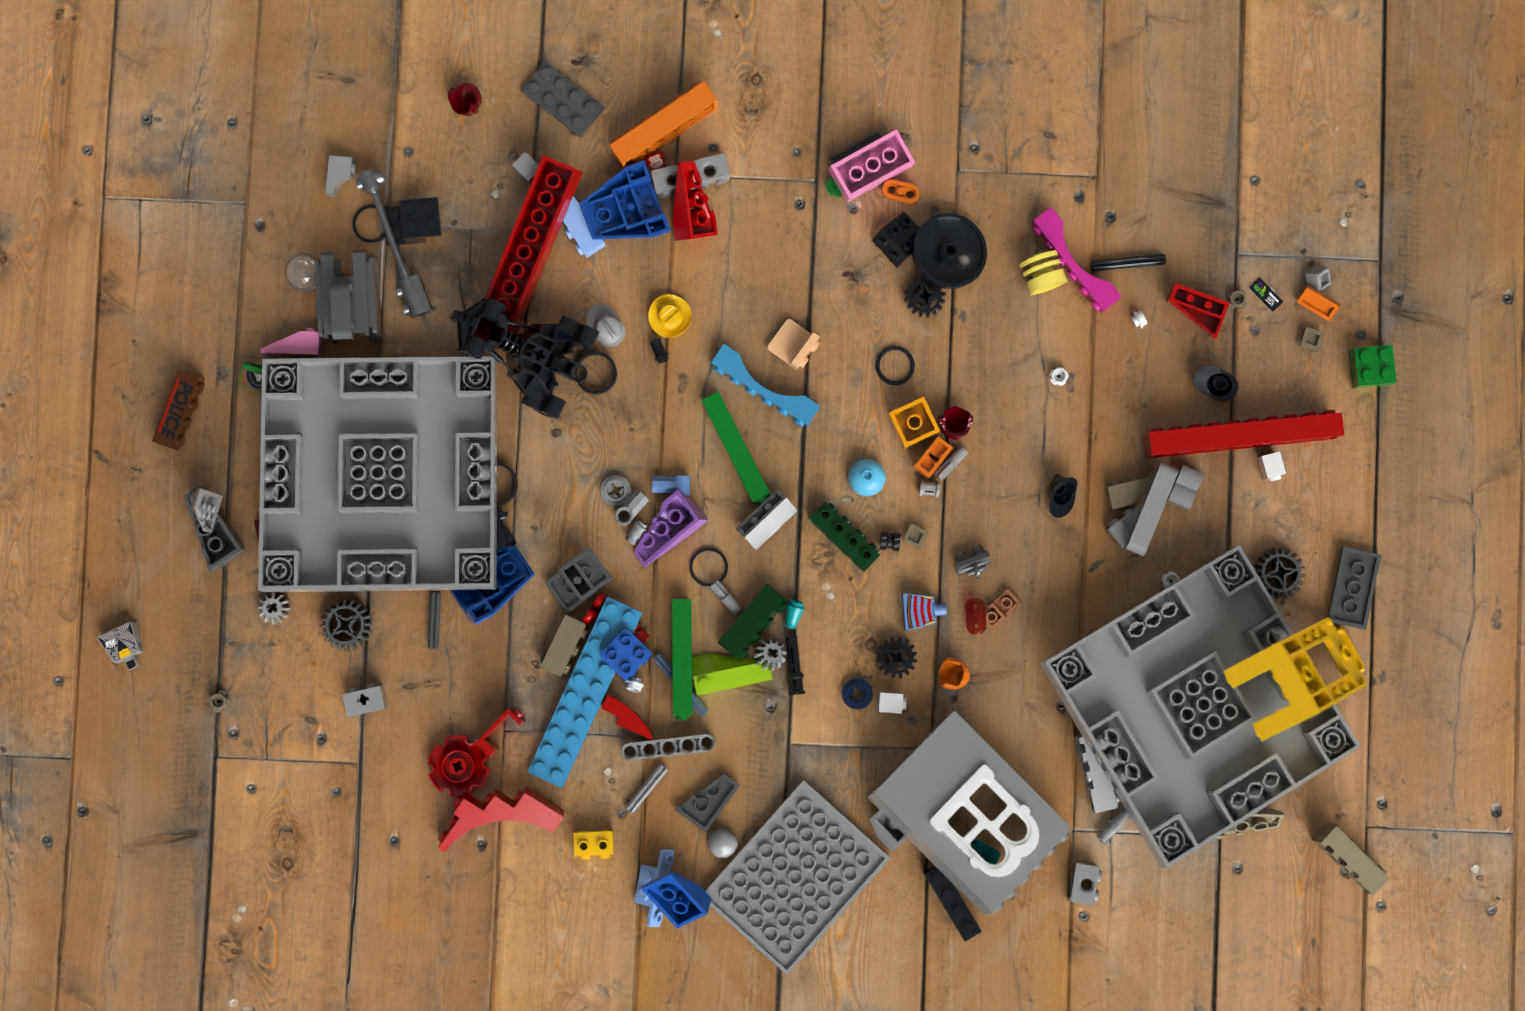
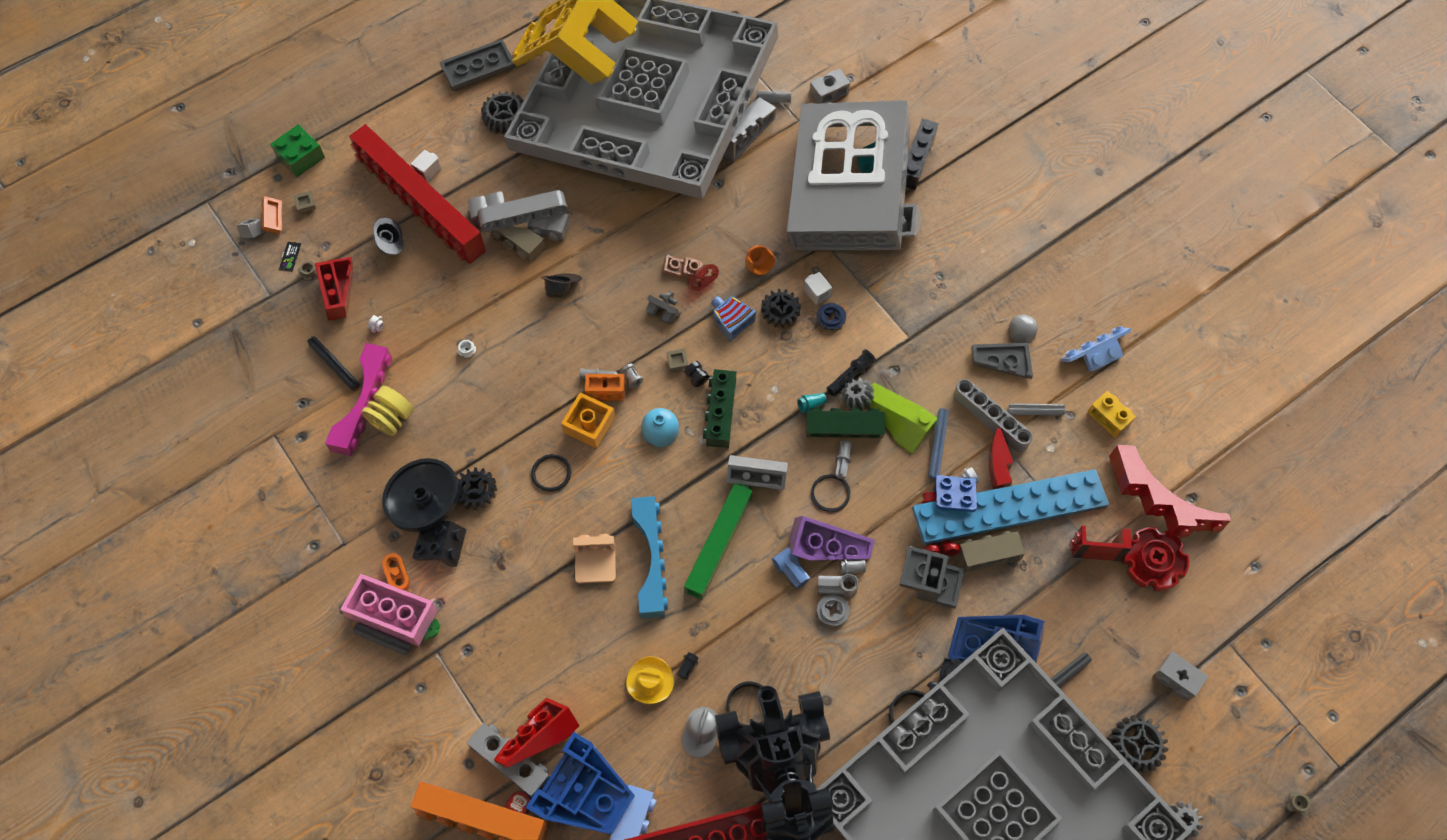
camera: 130 degrees left, 20 degrees down
blue slope [641,871,712,928] -> none
green brick [670,599,693,720] -> none
light grey plate [705,780,890,975] -> none
dark red cap [938,406,973,440] -> none
white plate [1161,572,1180,588] -> none

